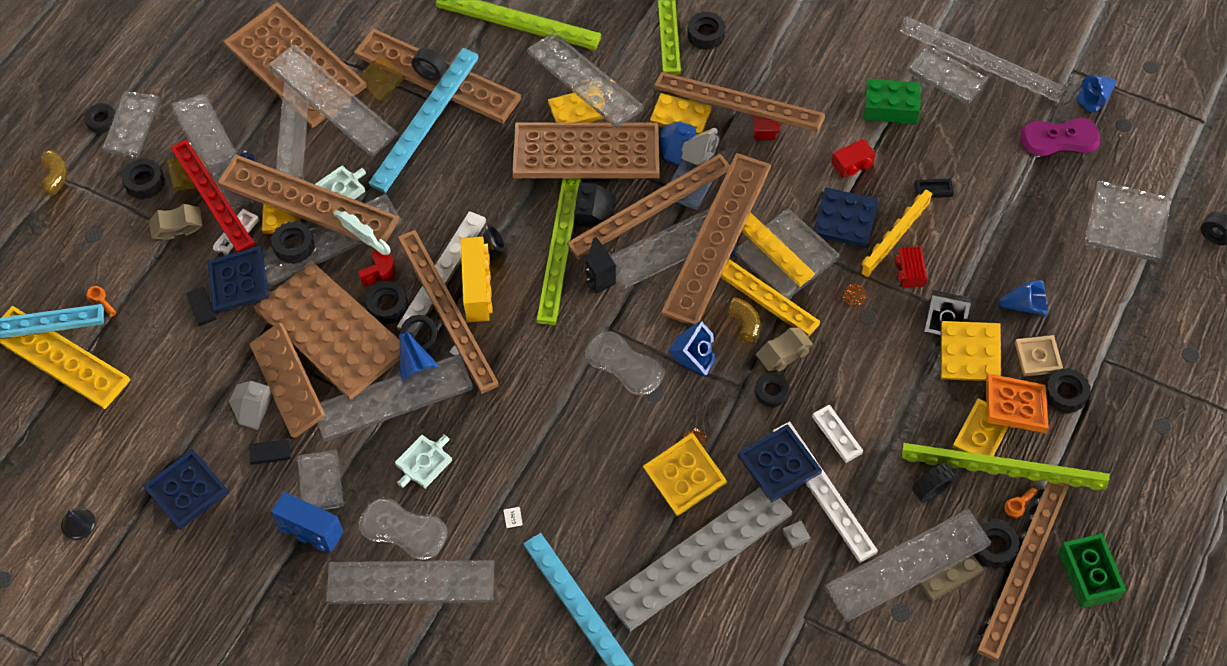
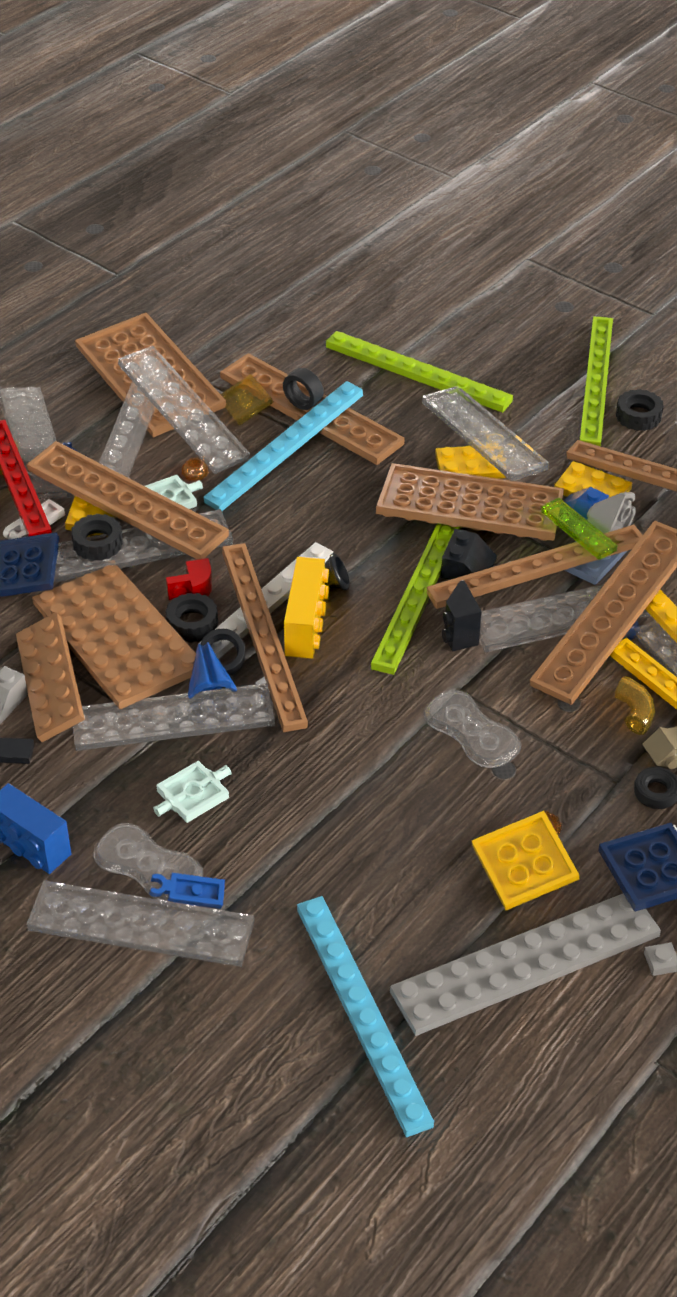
camera: 10 degrees right, 15 degrees down
clear plate [297,449,344,510] -> none
light aqua plate [333,210,391,255] -> none
white sticker [504,507,523,528] -> none
blue slope [668,321,715,376] -> none
none -> blue plate [149,873,225,909]
none -> clear orange plate [182,458,209,481]
none -> clear neon green tile [541,498,618,560]

